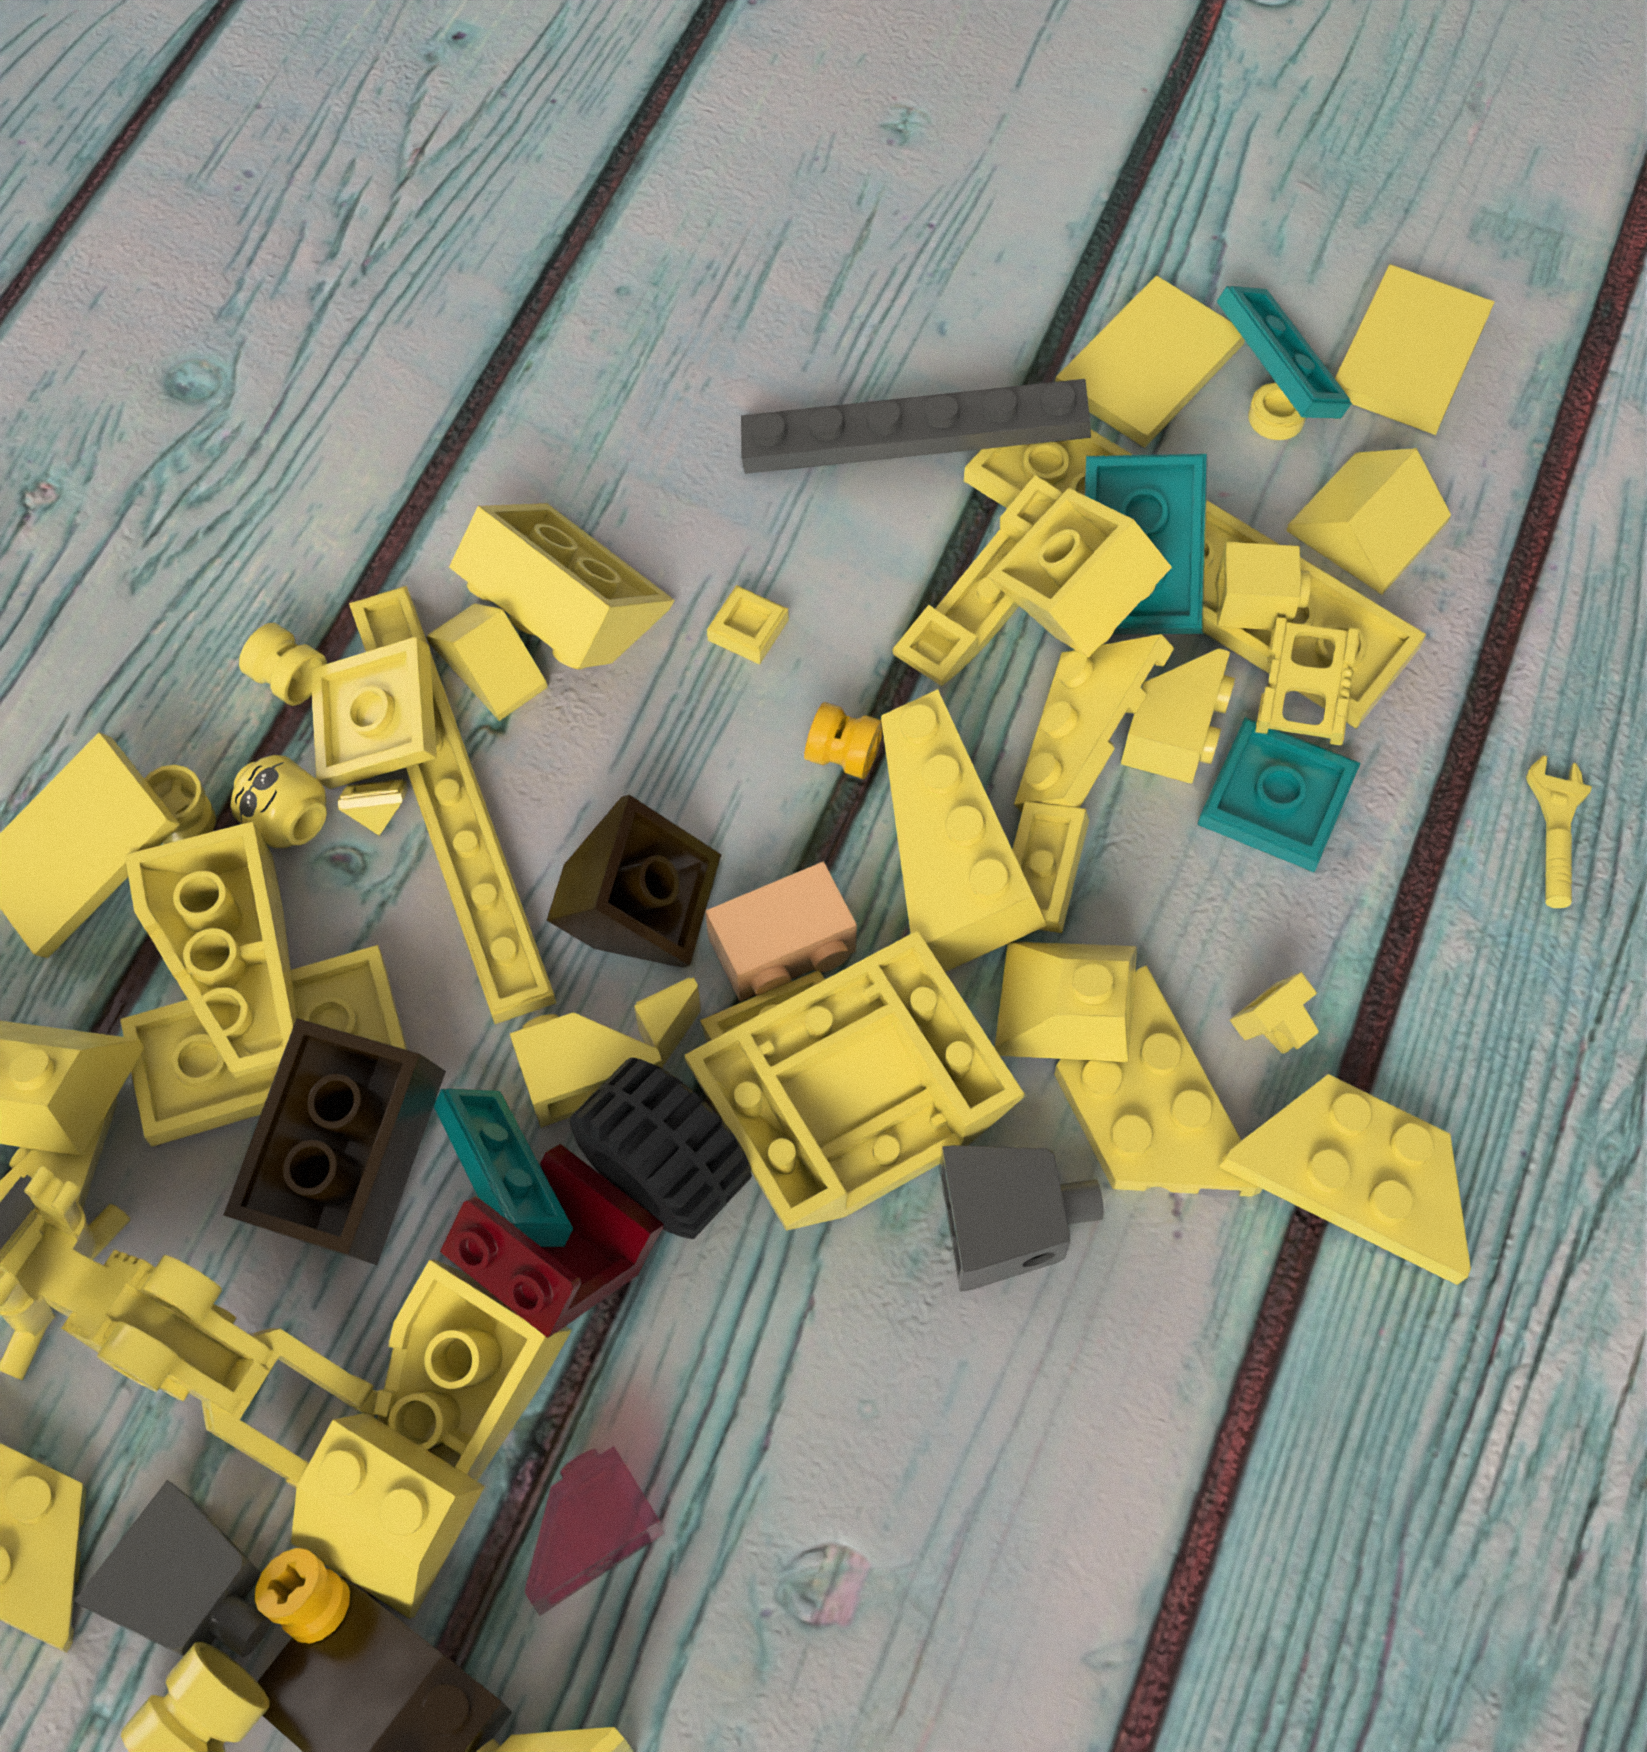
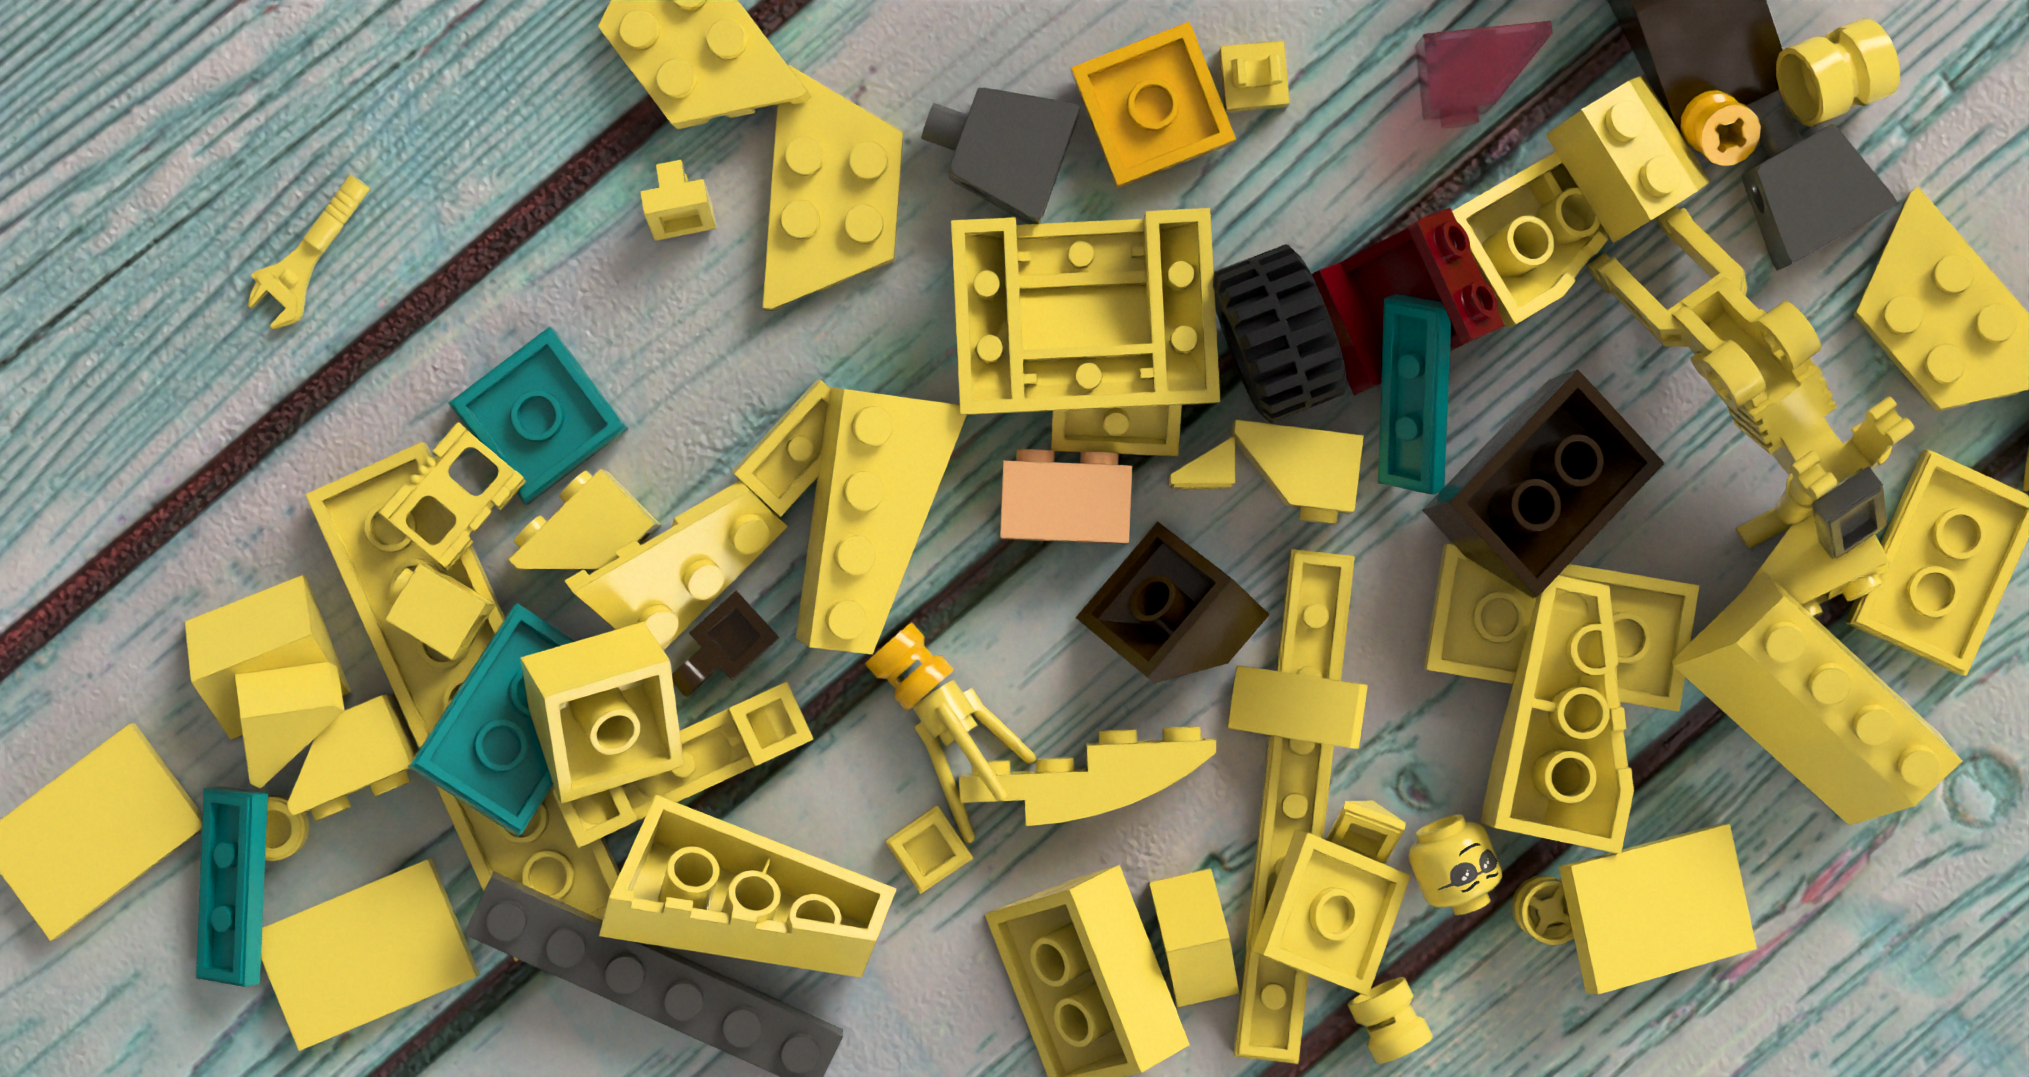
camera: 155 degrees left, 25 degrees up
light yellow slope [994,941,1137,1062] -> none
none -> light yellow slope [235,662,345,789]
none -> light yellow slope [287,693,418,821]
none -> light yellow wedge [599,795,896,978]
none -> dark brown plate [672,590,780,697]
none -> light yellow plant [913,680,1036,843]
none -> light yellow slope [959,726,1217,826]
none -> yellow plate [1071,21,1236,189]
none -> light yellow tile [1219,40,1290,113]
none -> light yellow slope [1227,665,1368,749]

